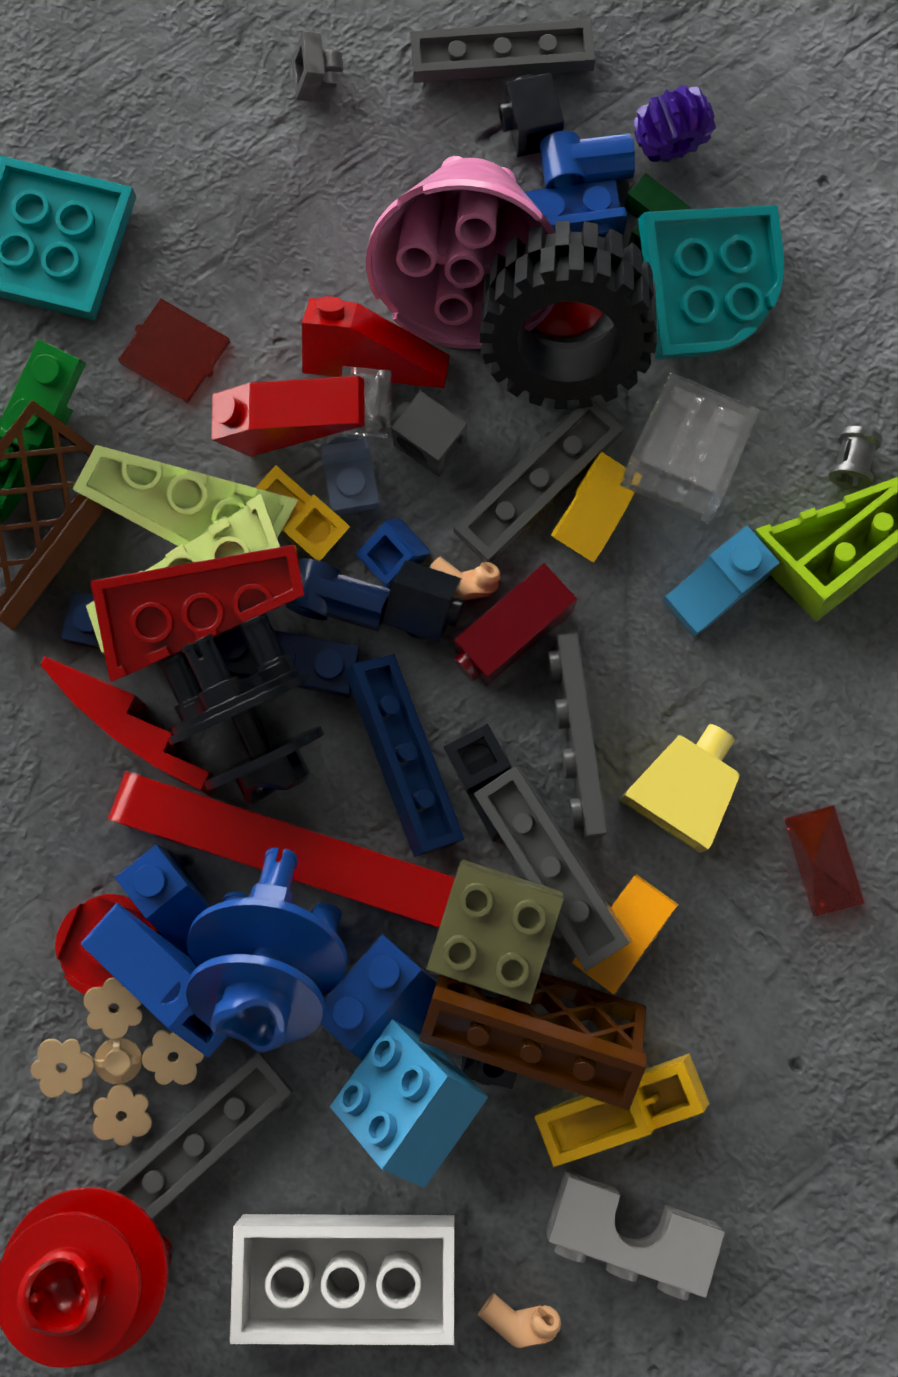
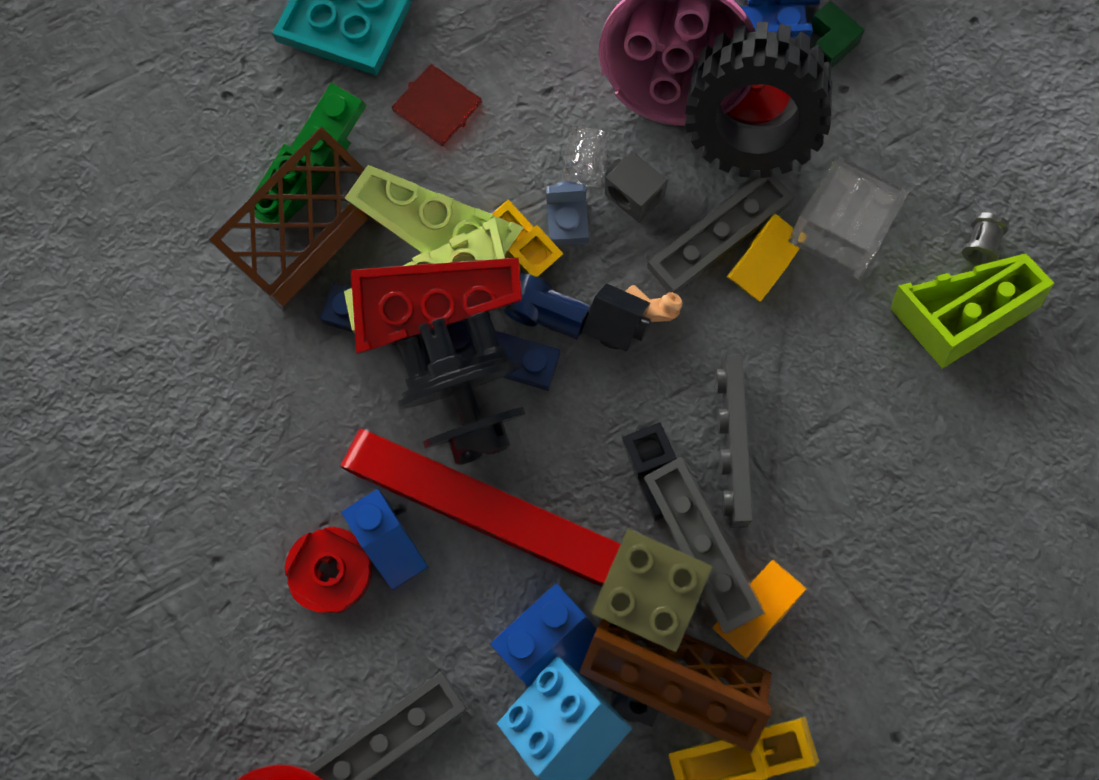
camera: 10 degrees right, 5 degrees down
tan plant [30,977,204,1146] -> none
red slope [40,656,214,796] -> none
blue slope [81,903,227,1058] -> none
blue piece [186,848,347,1053] -> none
red slope [212,376,365,457] -> none
red slope [302,296,450,389] -> none
dark blue plate [345,654,465,858] -> none
blue slope [356,518,431,589] -> none
dark red brick [453,563,577,686] -> none
light yellow torso [619,724,740,853] -> none
teal plate [638,205,784,360] -> none
dark azure arch [663,525,780,638] -> none
clear red slope [784,805,865,916] -> none

